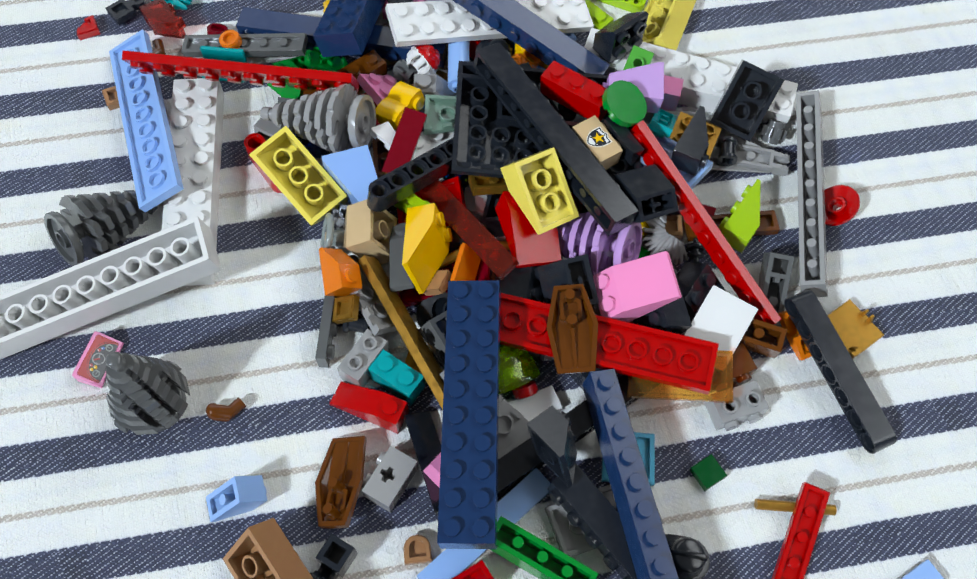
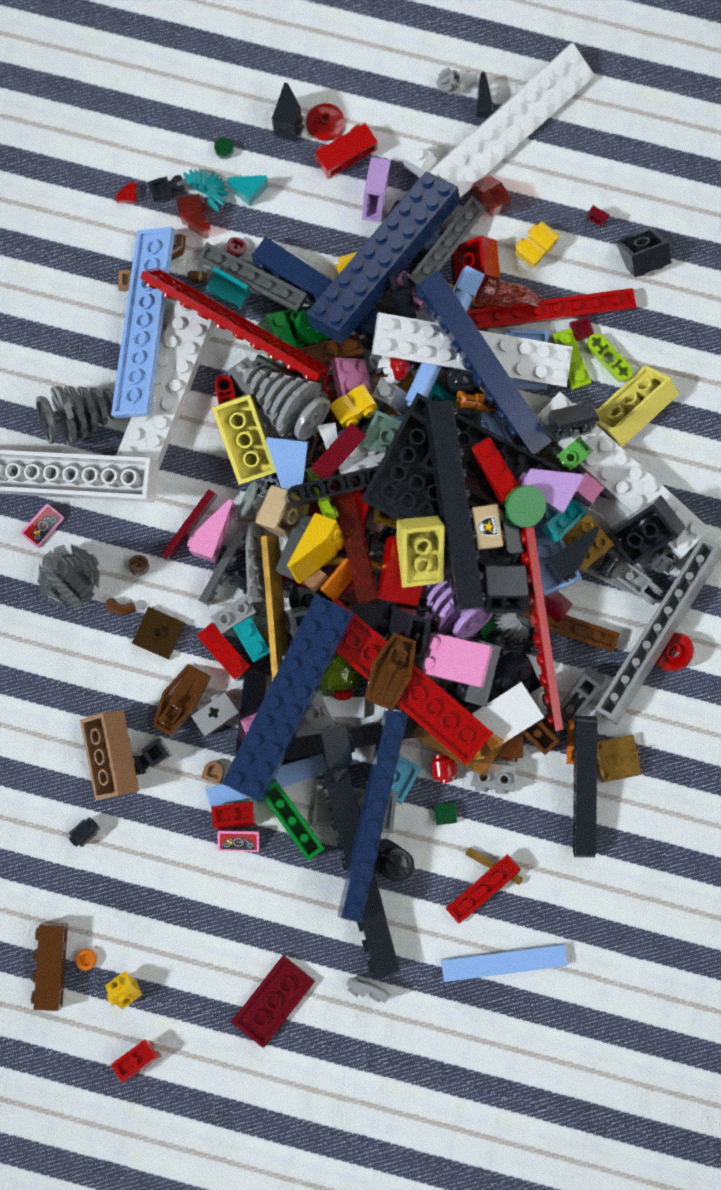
camera: 30 degrees right, 20 degrees up
light blue slope [206,475,267,522] -> none
orange tile [219,30,242,49] -> none
orange slope [319,247,362,296] -> none
pearl gold tile [332,294,360,324] -> none
lime slope [718,179,761,253] -> none
none -> reddish brown tile [128,555,149,576]
none -> dark brown plate [132,607,186,660]
none -> dark red tile [162,489,217,561]
none -> bright pink slope [187,499,237,563]
none -> red head [429,753,458,784]

